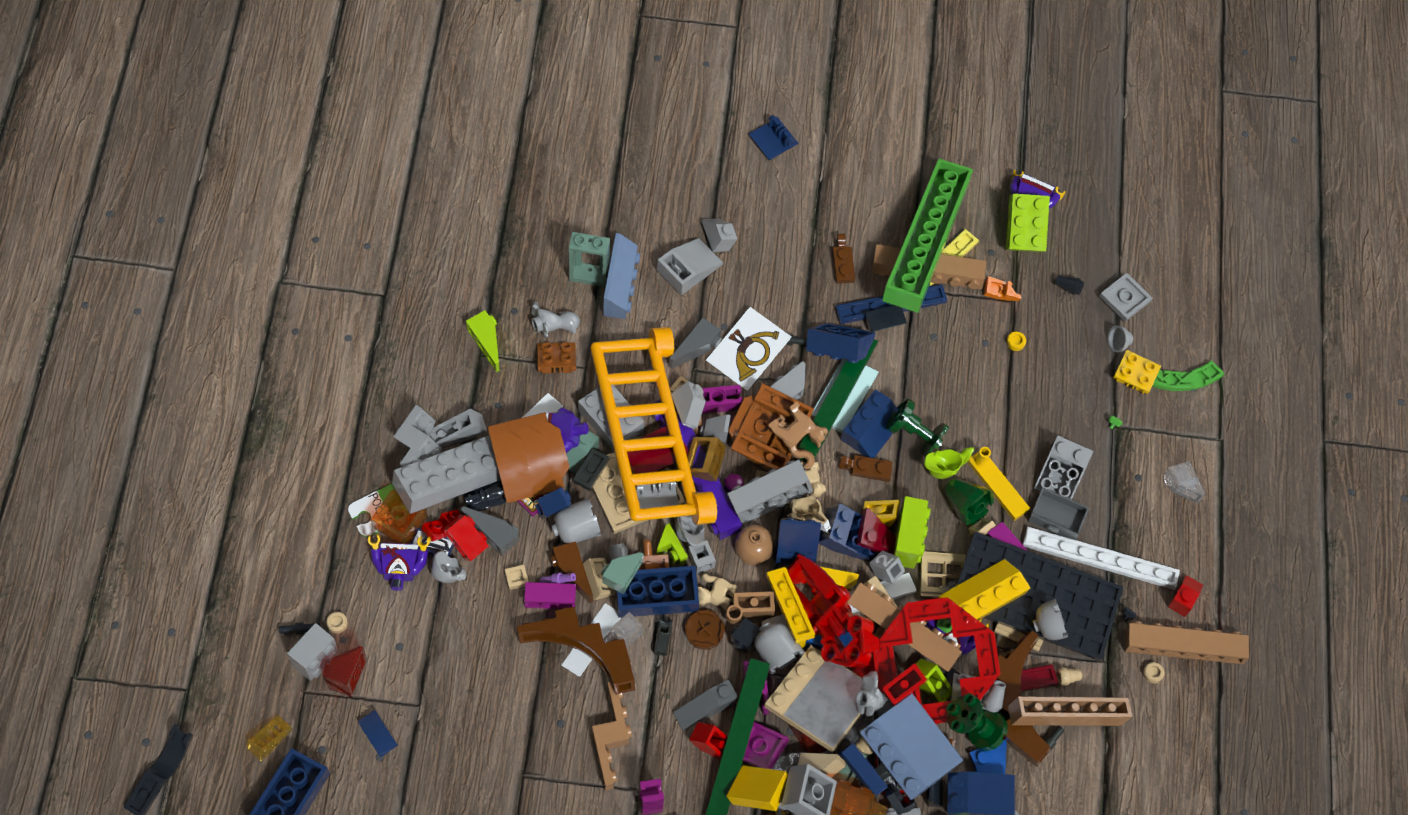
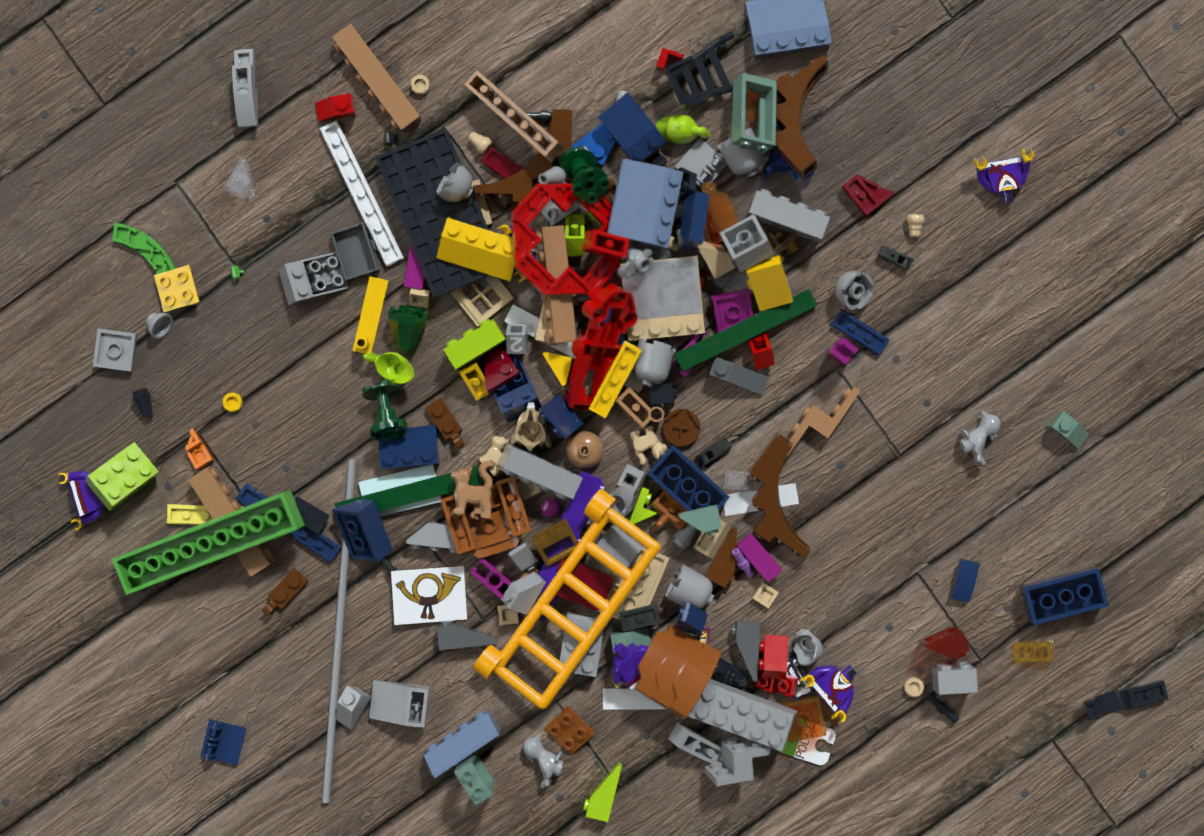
camera: 125 degrees left, 25 degrees up
none -> light grey slope [232,49,258,128]
none -> light grey piece [322,459,356,803]

